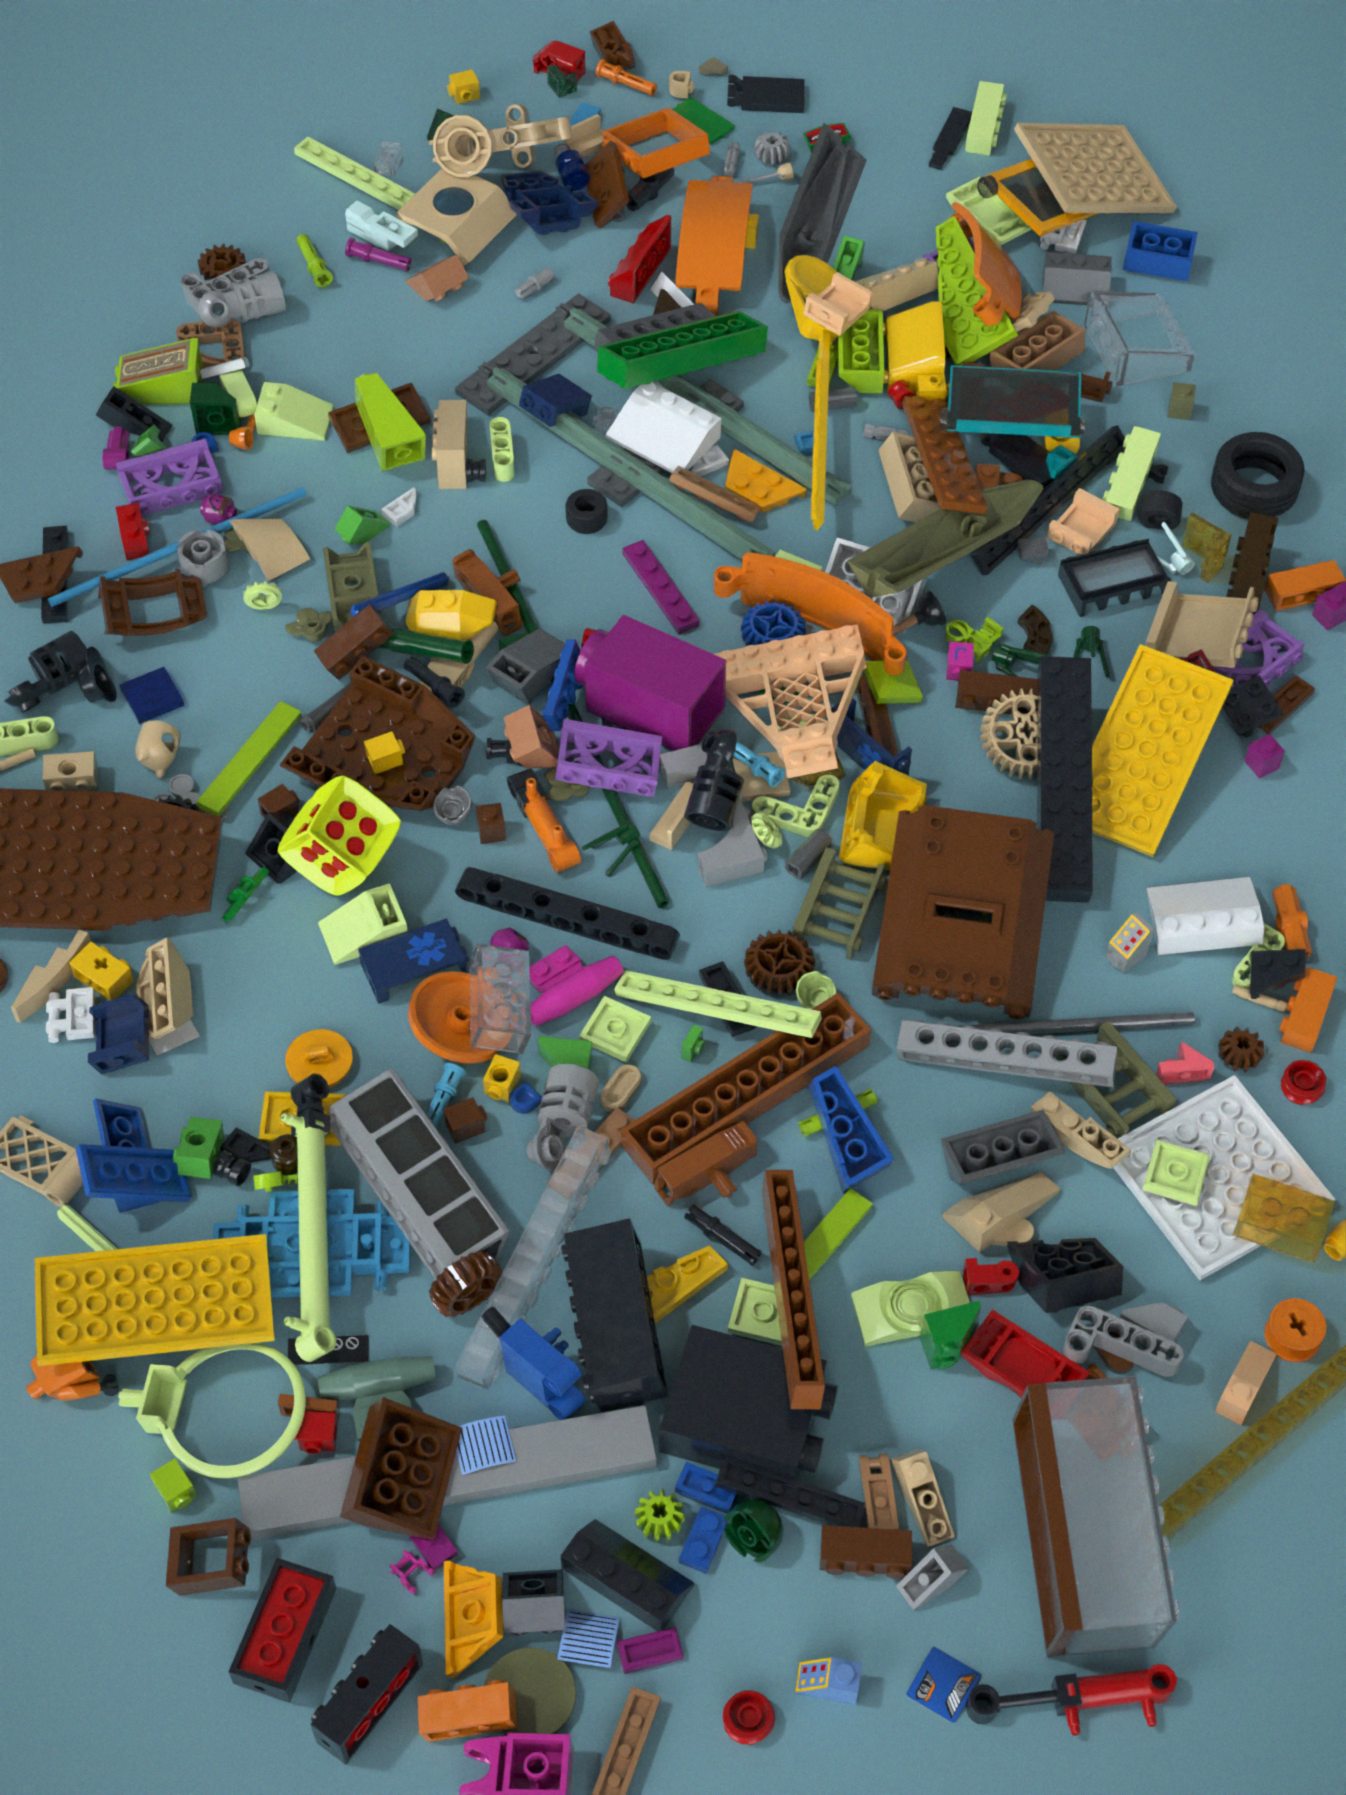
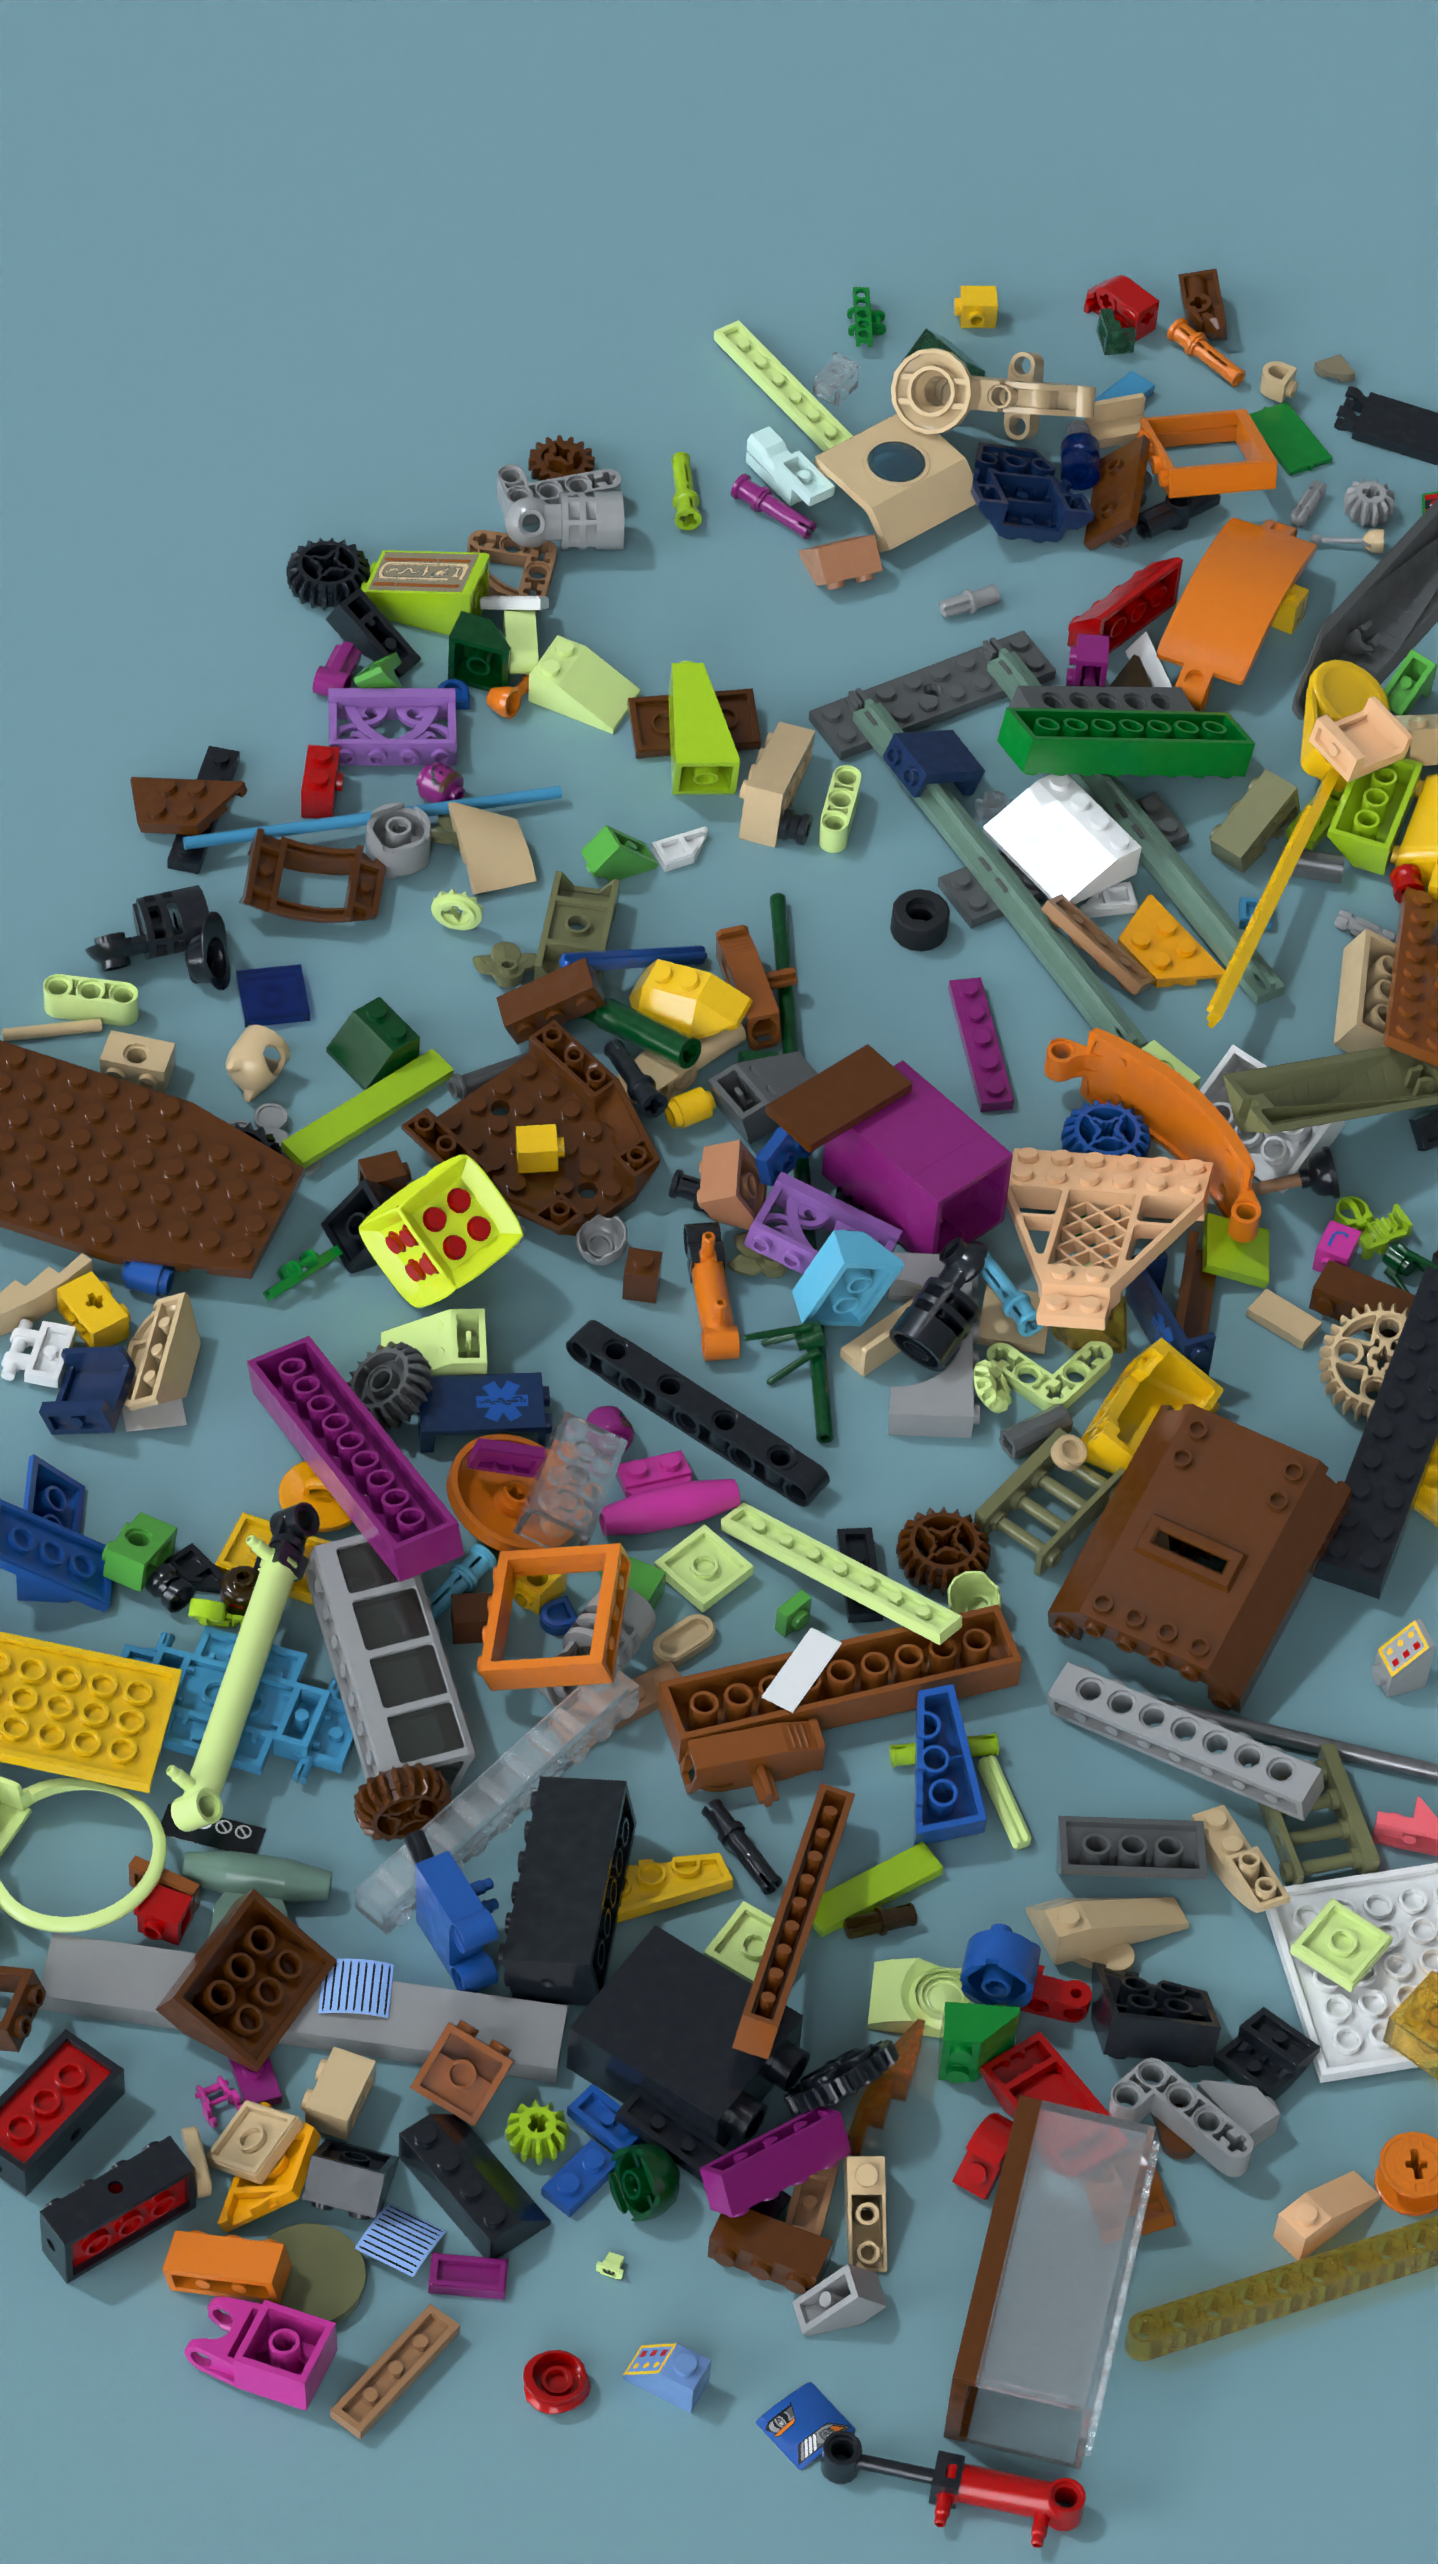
camera: 15 degrees right, 5 degrees down
none -> blue brick [121,1261,175,1296]
none -> tan tile [181,2126,212,2199]
none -> tan tile [205,2100,305,2185]
none -> magenta brick [247,1336,464,1582]
none -> black gear [286,537,370,611]
none -> tan brick [301,2047,376,2141]
none -> dark green slope [326,997,420,1090]
none -> dark grey gear [347,1341,434,1433]
none -> dark orange plate [410,2019,515,2127]
none -> magenta plate [467,1438,546,1478]
none -> orange window [477,1543,632,1691]
none -> yellowish green piece [596,2252,624,2280]
none -> yellow brick [664,1087,716,1129]
none -> magenta brick [699,2106,852,2217]
none -> white sticker [762,1627,842,1713]
none -> reddish brown tile [765,1044,913,1153]
none -> black gear [784,2039,900,2115]
none -> medium azure slope [792,1229,904,1327]
none -> dark brown axle [843,1902,917,1939]
none -> green piece [847,287,886,347]
none -> clear orange slope [848,2019,925,2156]
none -> red brick [952,2113,1013,2200]
none -> blue brick [960,1924,1041,2008]
none -> yellowish green axle [978,1755,1032,1850]
none -> tan tile [1051,1434,1087,1471]
none -> magenta brick [1066,634,1109,687]
none -> olive wedge [1210,769,1300,873]
none -> black slope [1213,2007,1320,2101]
none -> tan tile [1246,1288,1322,1350]

